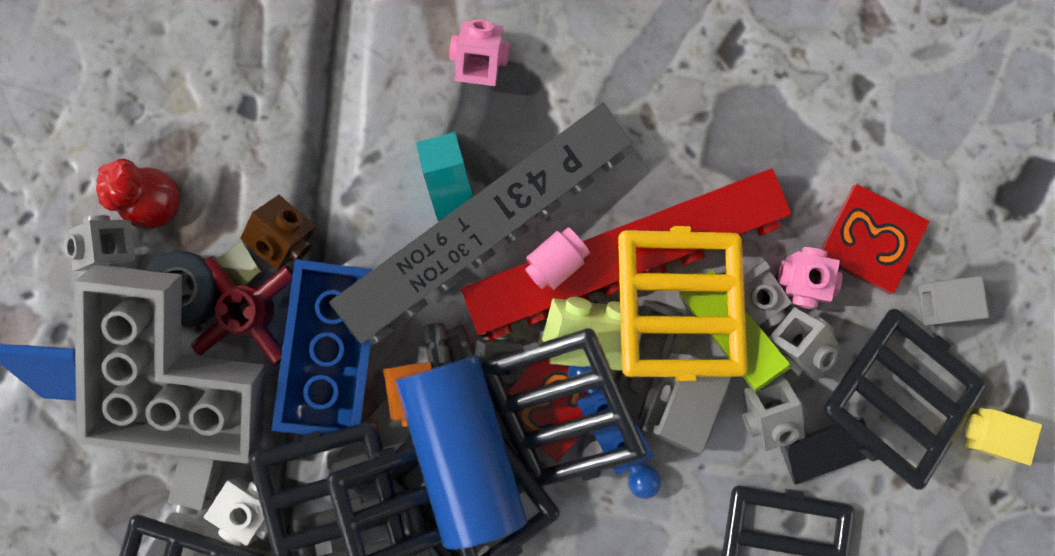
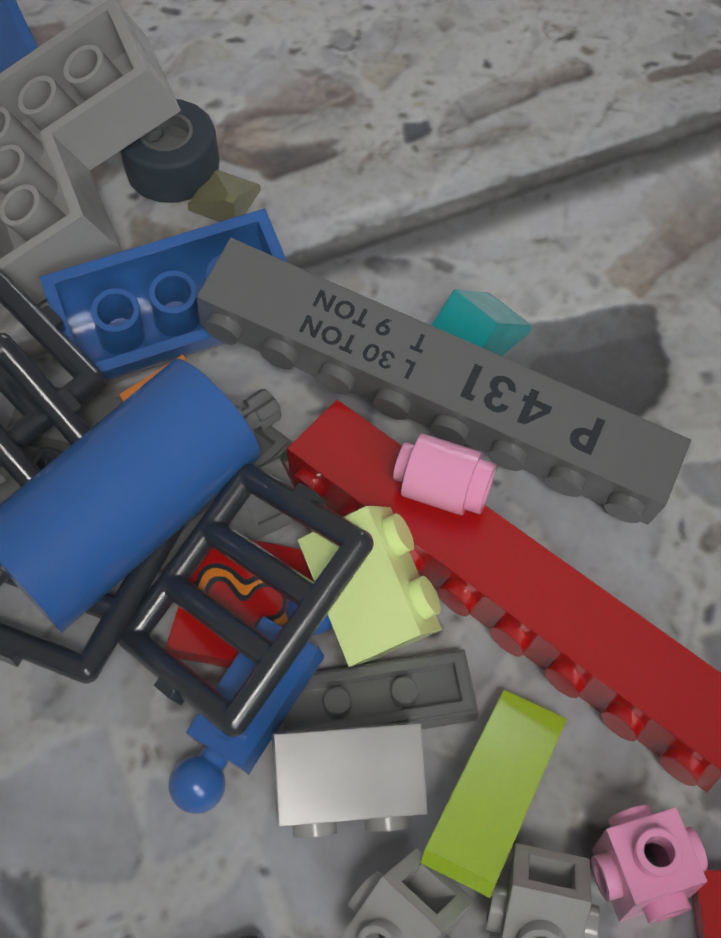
camera: 65 degrees right, 25 degrees down
light grey brick [65,215,135,271] -> none
red hair [96,158,180,229] -> none
dark red bar [191,256,293,366] -> none
reddish brown brick [240,194,316,271] -> none
bright pink brick [449,19,510,86] -> none
yellow bar [618,226,748,382] -> none
light grey brick [744,261,792,329] -> none

